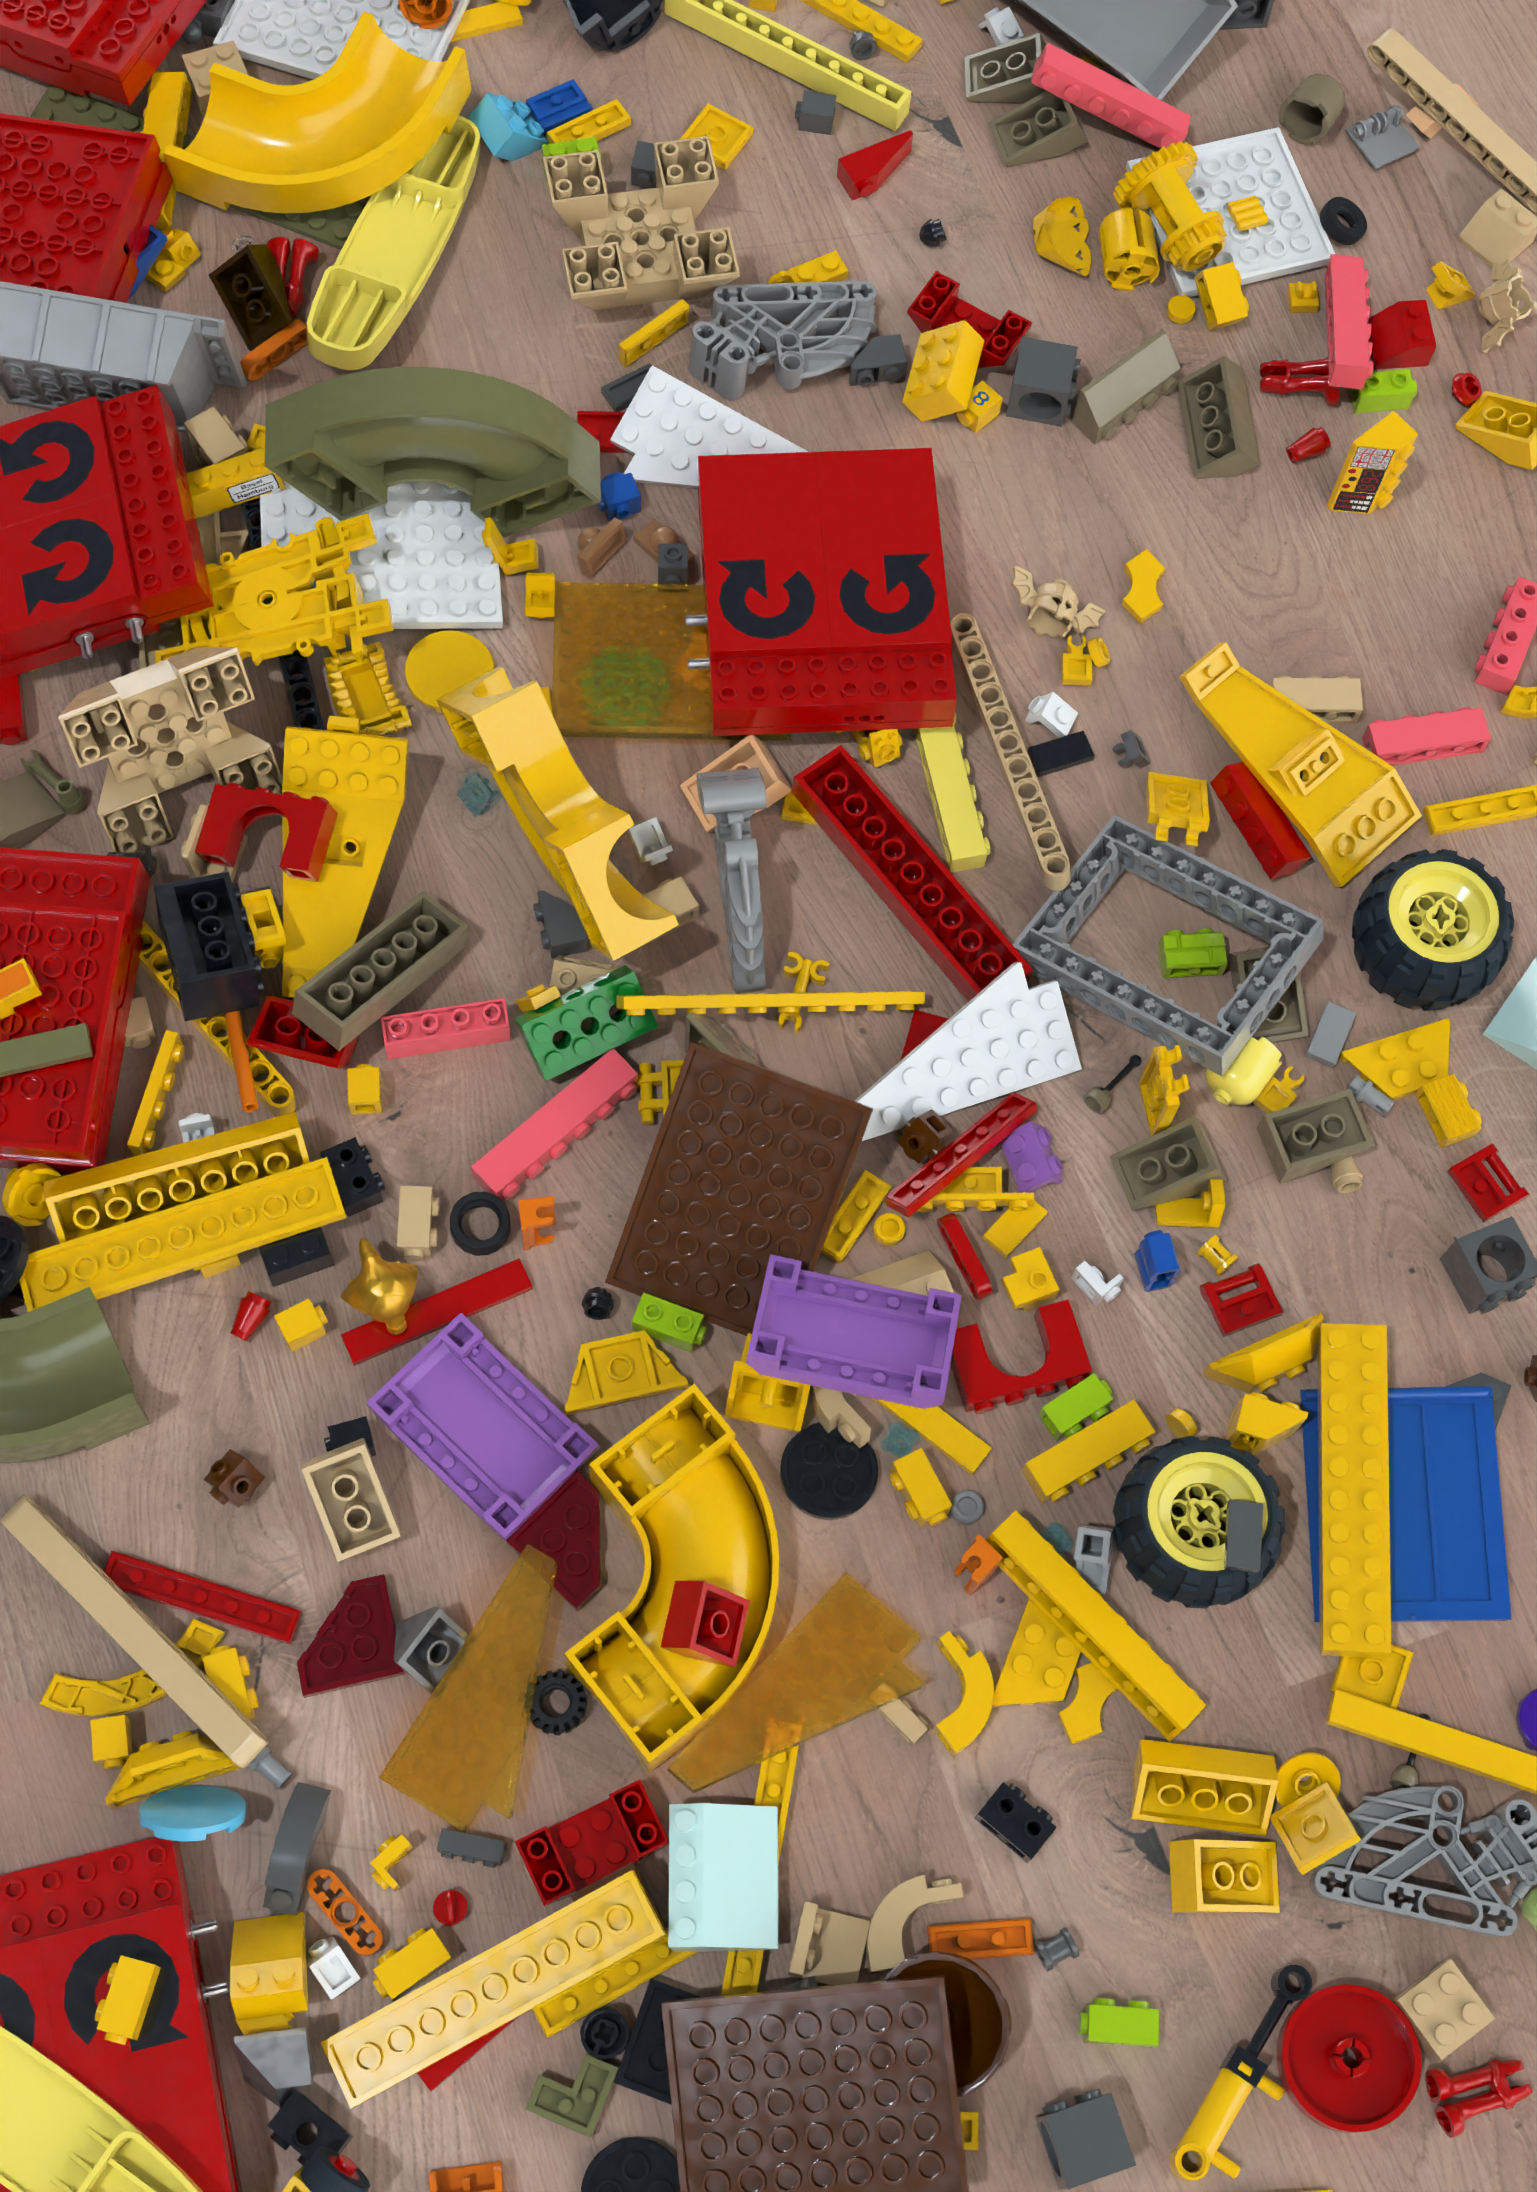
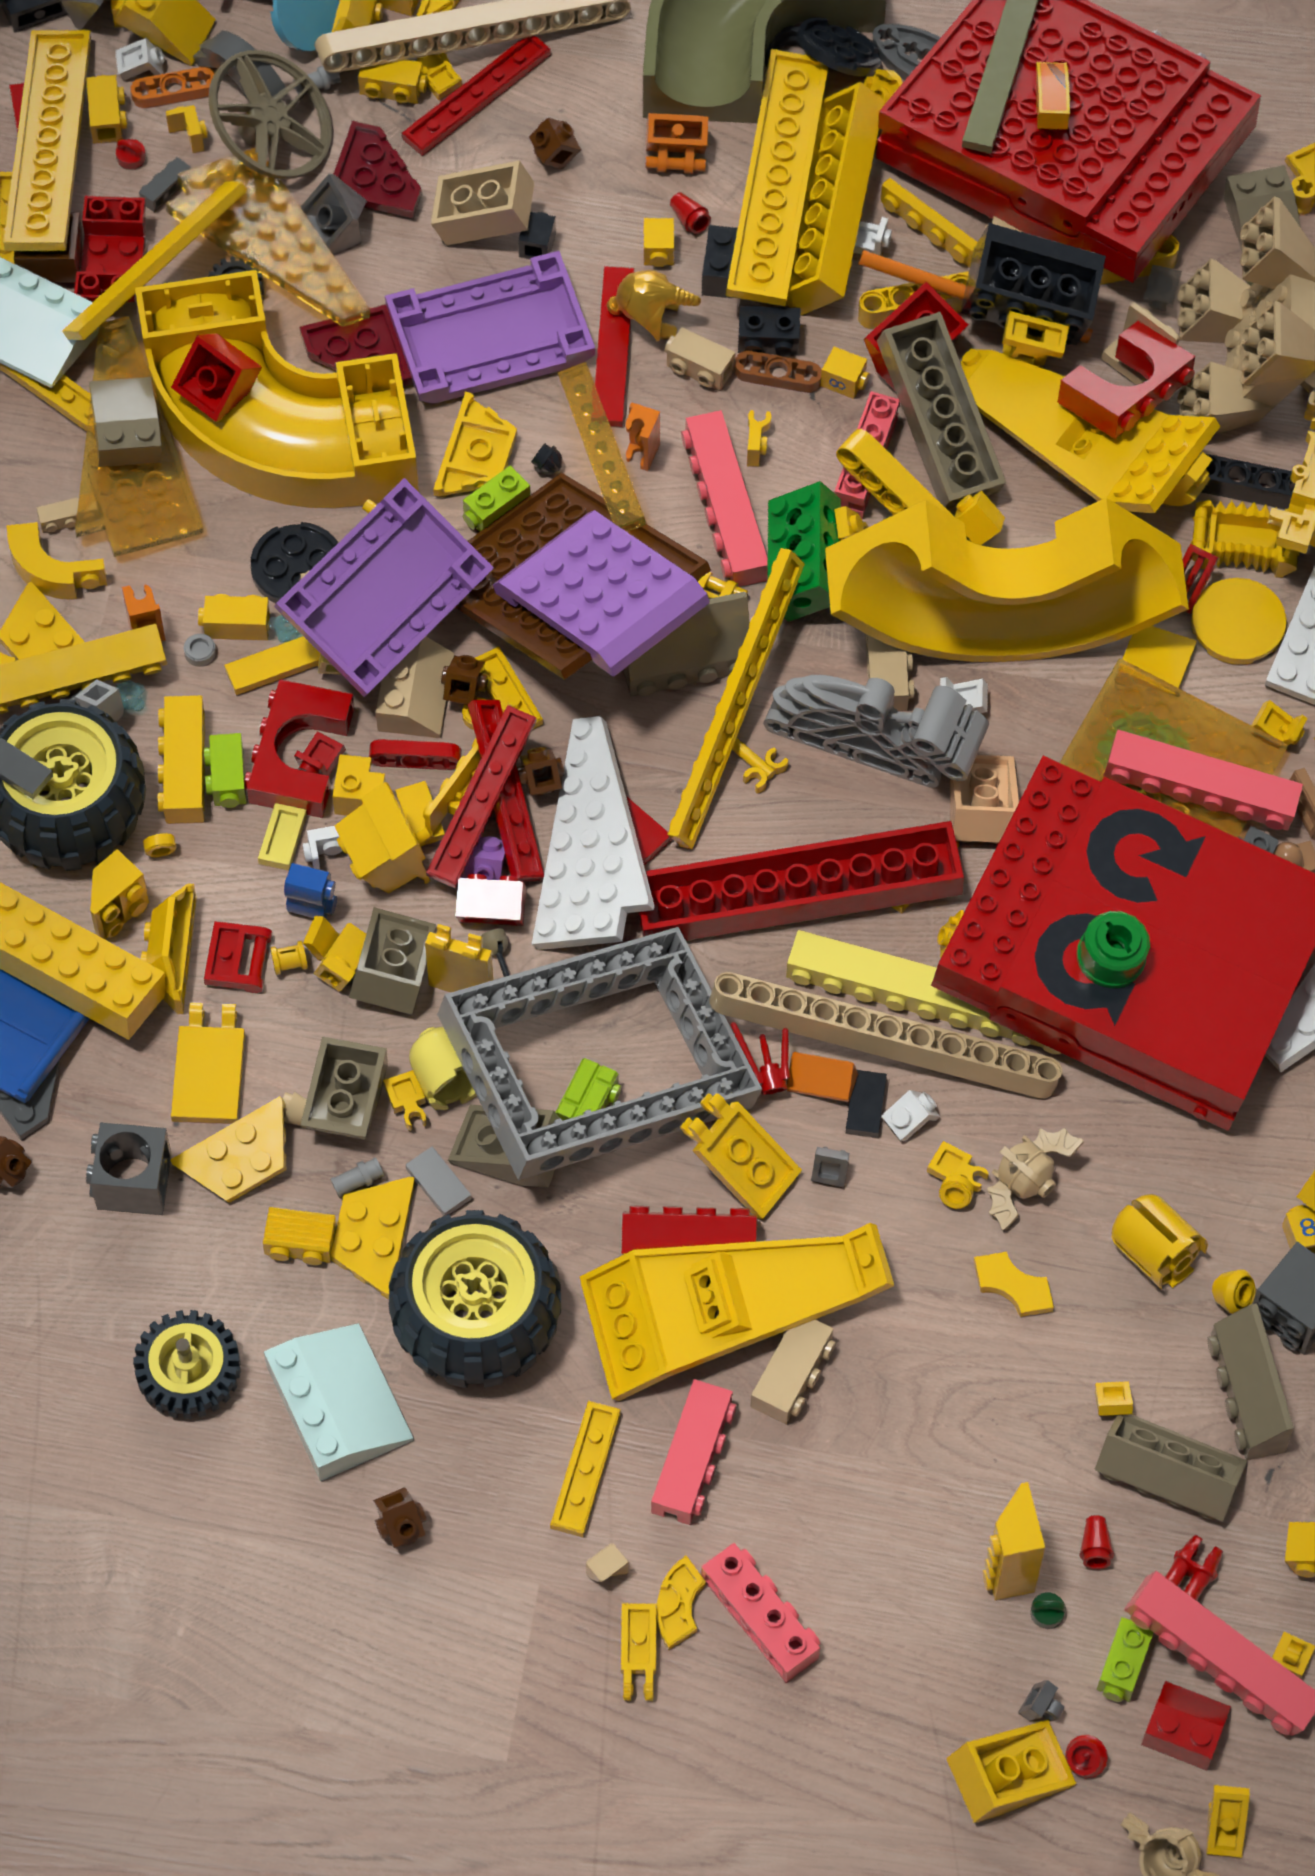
camera: 125 degrees right, 5 degrees down
black tyre [450,1192,511,1256] -> none
red plate [1447,1144,1530,1223] -> none
none -> yellow tile [62,182,247,340]
none -> dark tan slope [89,377,161,467]
none -> yellow wing [170,1096,287,1203]
none -> yellow tile [171,1003,245,1124]
none -> dark tan wheel [208,50,332,179]
none -> light yellow tile [258,803,307,871]
none -> red bracket [294,731,346,776]
none -> yellow tile [303,916,339,961]
none -> yellow piece [334,782,434,893]
none -> red tile [426,705,537,889]
none -> reddish brown brick [441,655,489,705]
none -> brick [456,874,526,926]
none -> medium lavender slope [493,510,710,677]
none -> clear yellow tile [557,362,647,532]
none -> orange brick [645,113,708,173]
none -> red plant [731,1022,791,1095]
none -> dark orange beam [734,351,821,393]
none -> yellow plate [747,410,771,467]
none -> orange slope [787,1052,858,1102]
none -> yellow beam [836,429,953,516]
none -> yellow brick [955,490,1005,545]
none -> flat silver tile [1018,1680,1065,1721]
none -> green wheel [1076,911,1150,988]
none -> yellow tile [1095,1381,1133,1416]
none -> coral brick [1103,729,1303,831]
none -> yellow cylinder [1111,1194,1208,1289]
none -> red tile [1182,544,1219,614]
none -> yellow cone [1212,1269,1256,1314]

